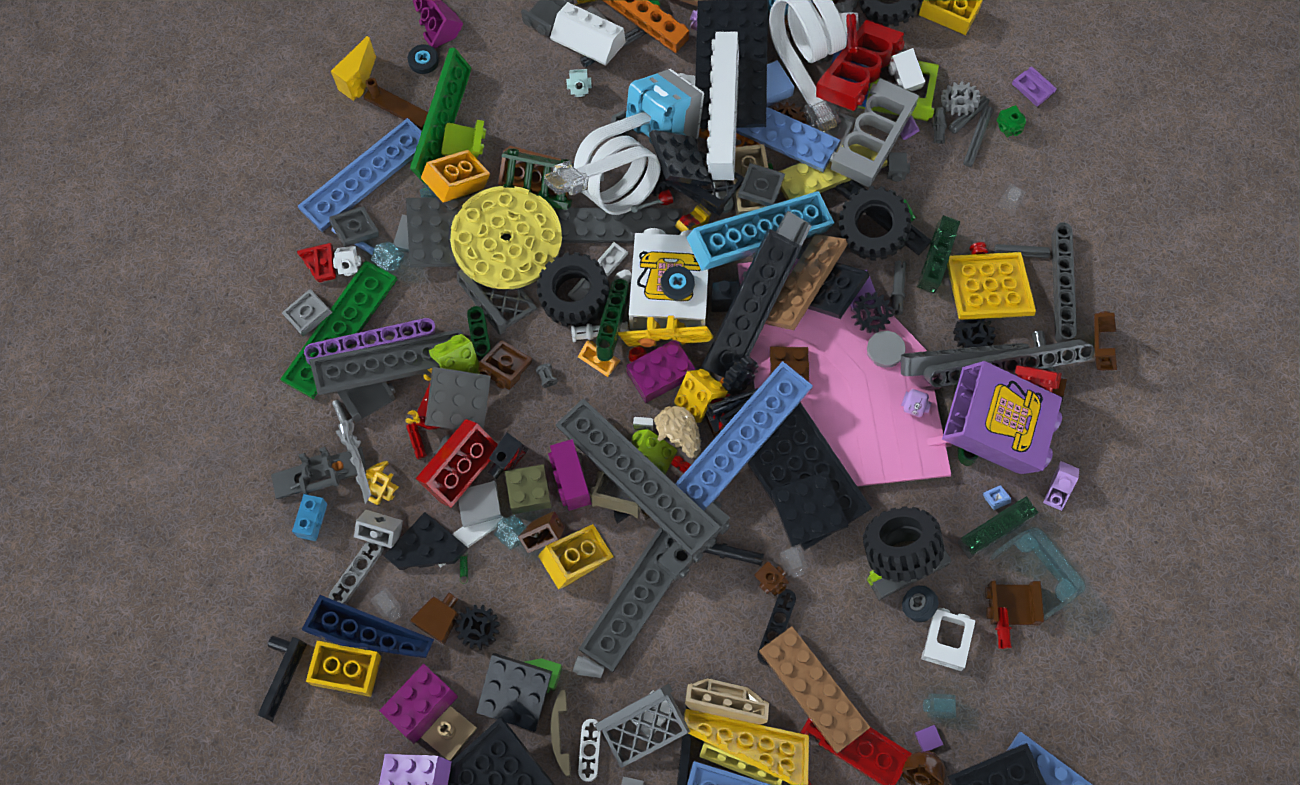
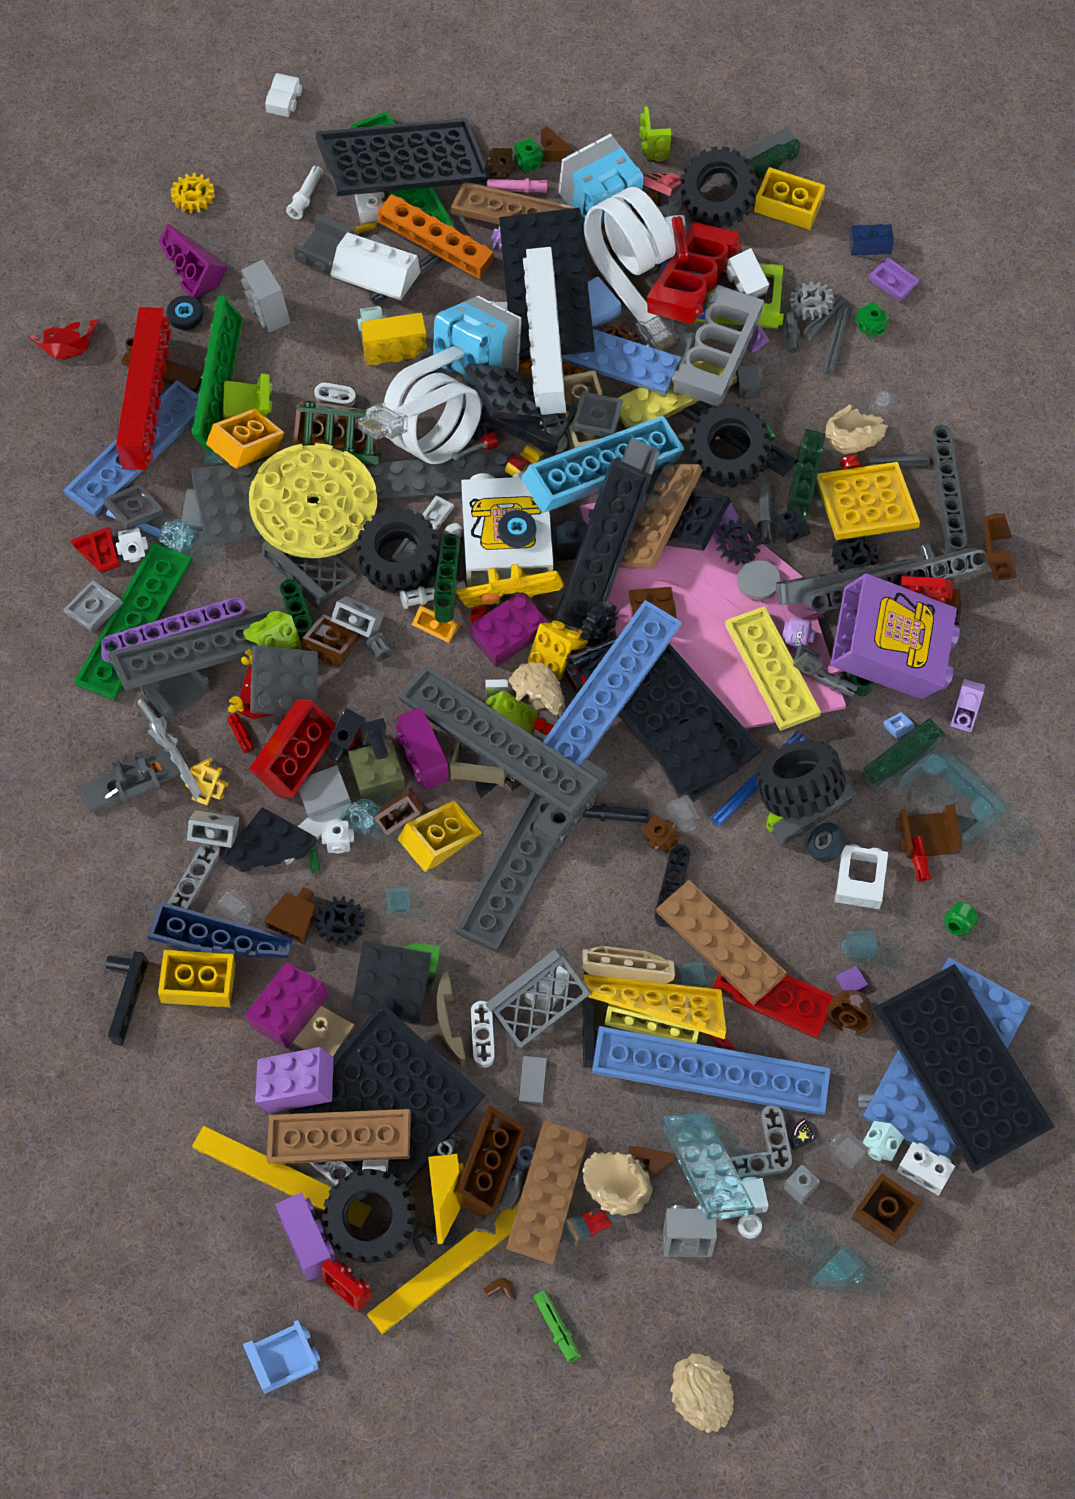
camera: 10 degrees left, 5 degrees down
dark azure brick [292,494,327,541] -> none
yellow slope [331,36,376,101] -> none
light grey cone [573,655,604,679] -> none
none -> red piece [28,319,98,360]
none -> red brick [116,307,172,470]
none -> light grey brick [241,259,291,333]
none -> white plate [314,383,356,407]
none -> white brick [321,819,354,854]
none -> light grey brick [331,596,385,638]
none -> black piece [360,718,389,760]
none -> yellow brick [361,313,427,365]
none -> clear light blue plate [386,887,411,913]
none -> clear light blue plate [679,961,706,987]
none -> blue axle [711,732,805,826]
none -> light yellow plate [725,606,821,731]
none -> black brick [775,506,811,544]
none -> dark grey bracket [793,644,823,677]
none -> dark grey pin [813,668,859,698]
none -> tan hair [825,404,888,455]
none -> dark blue brick [849,224,894,255]
none -> green head [944,902,978,936]

